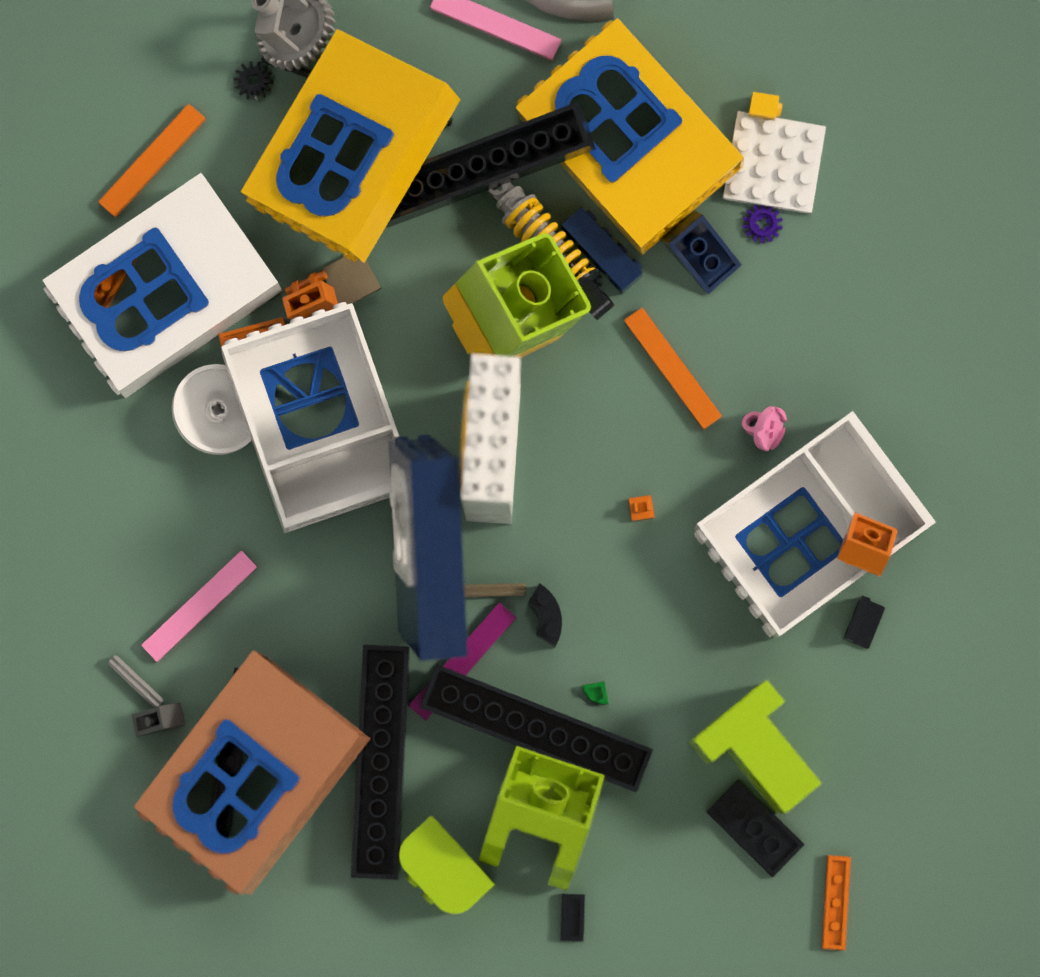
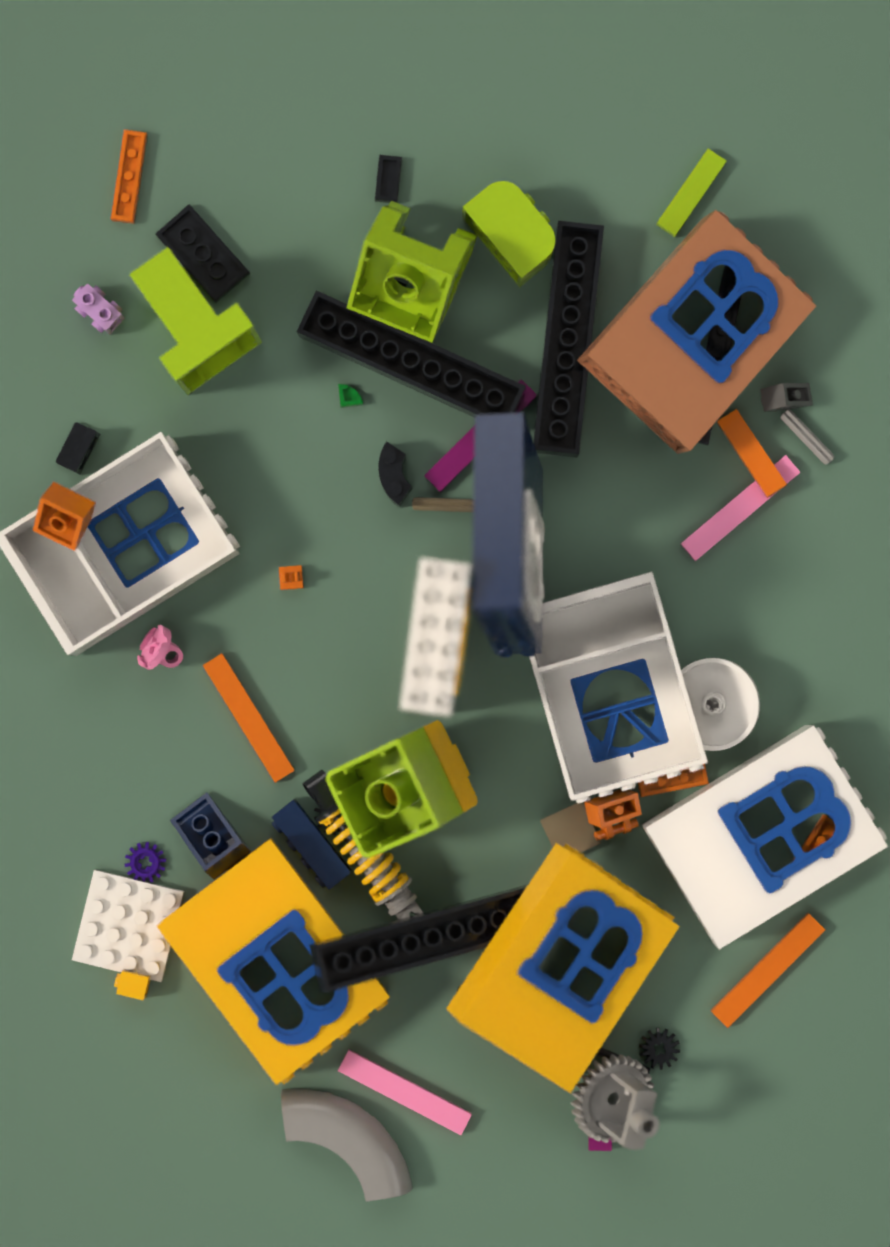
camera: 175 degrees left, 5 degrees up
none -> lavender brick [72,283,125,335]
none -> lime tile [656,148,727,237]
none -> orange tile [717,409,787,498]

